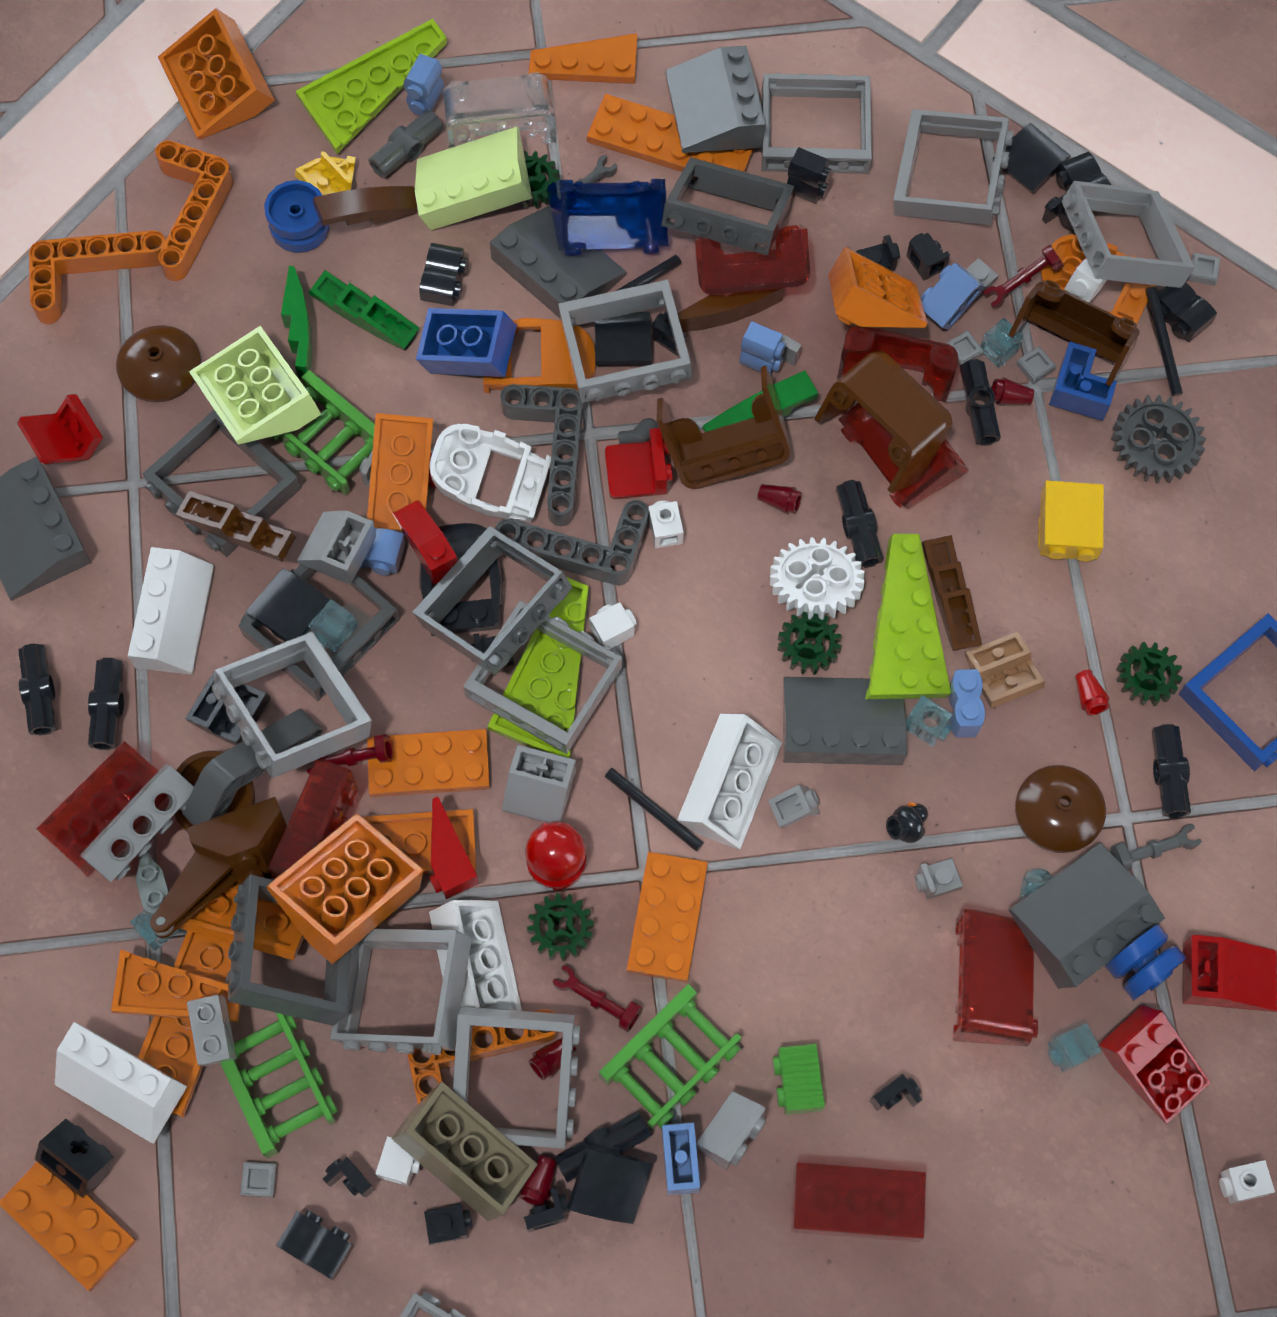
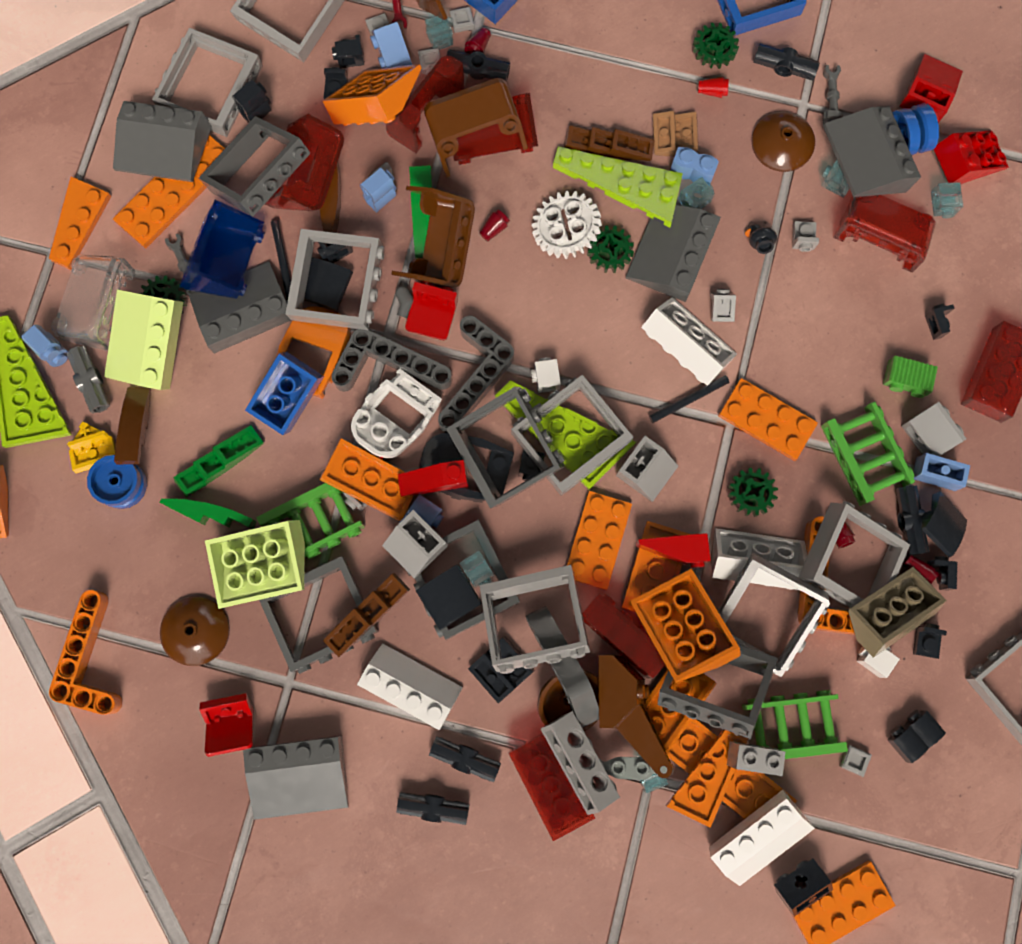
camera: 70 degrees left, 10 degrees up
orange beam [155,140,234,281] -> none
dark red piece [307,734,394,777] -> none
black bracket [323,1157,375,1198] -> none
black brick [419,243,468,306] -> none
red tile [525,821,587,890] -> none
dark red piece [552,965,642,1032] -> none
white brick [648,500,684,549] -> none
black piece [836,480,883,568] -> none
yellow brick [1038,480,1104,562] -> none

